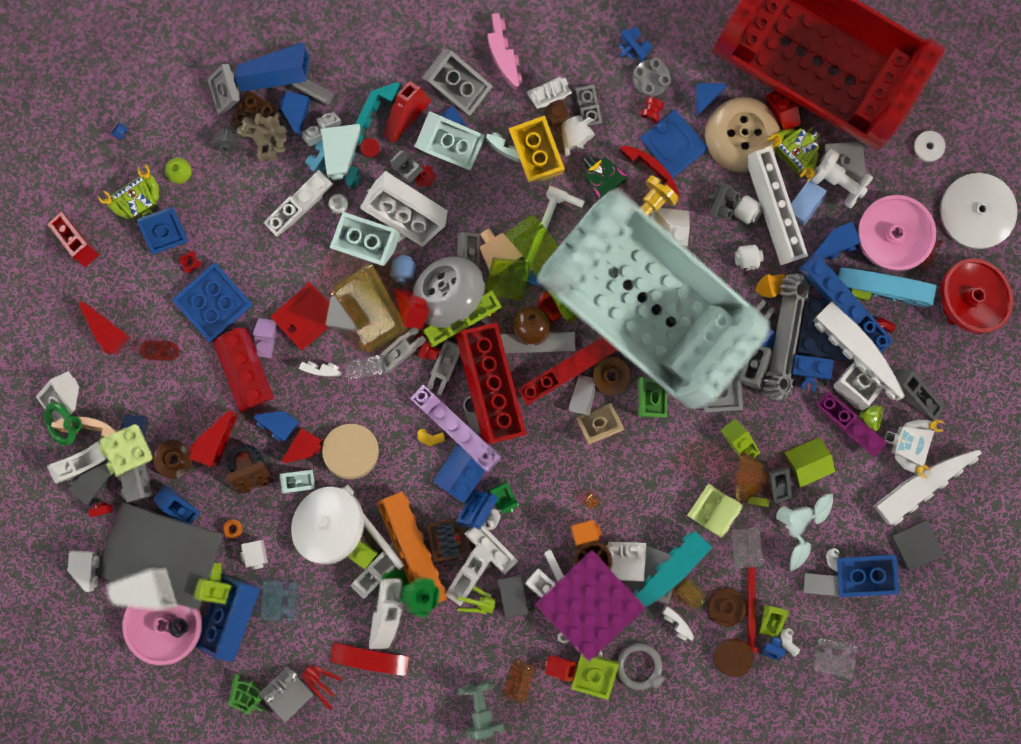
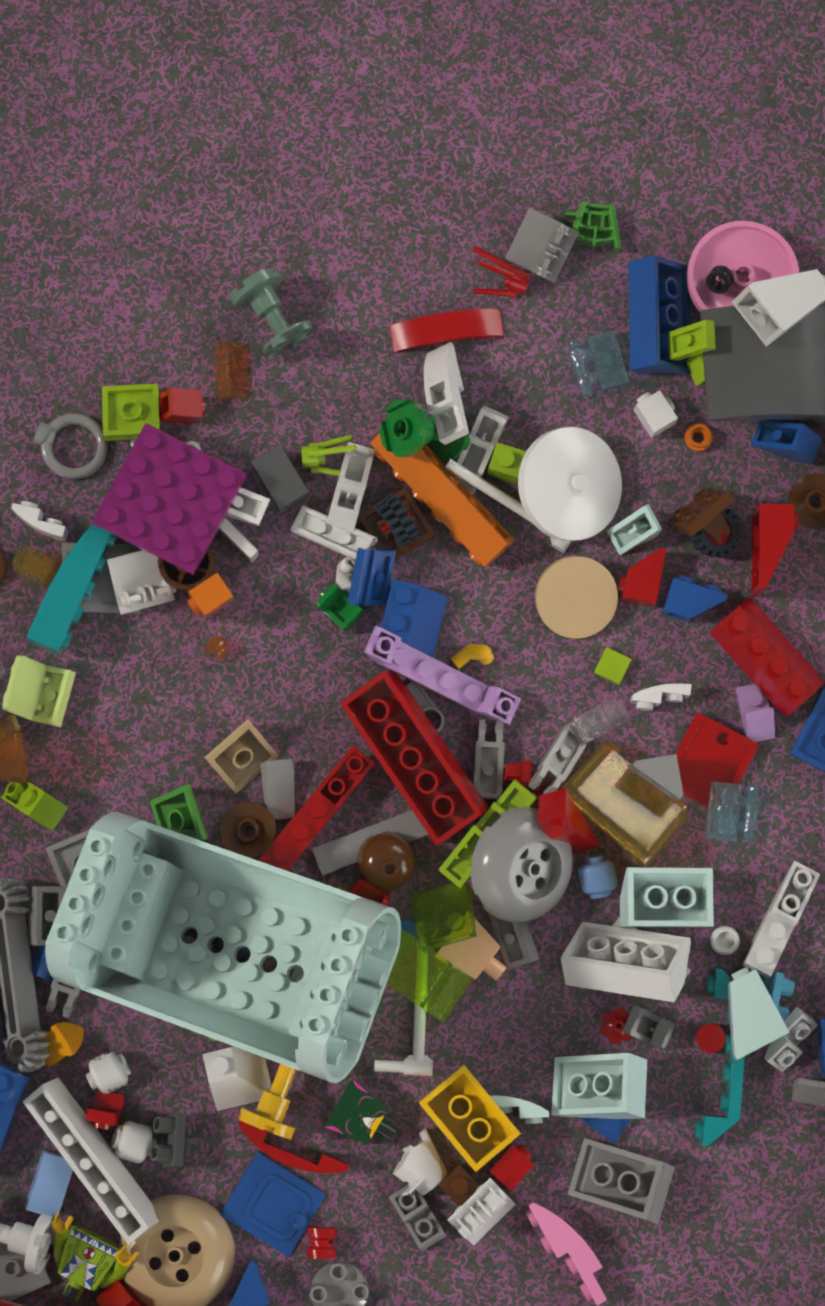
camera: 155 degrees right, 5 degrees down
red slope [383,81,431,143] -> none
none -> red bracket [85,1090,126,1130]
none -> red brick [488,1143,534,1191]
none -> lime tile [594,647,632,686]
none -> clear light blue plate [706,781,761,844]

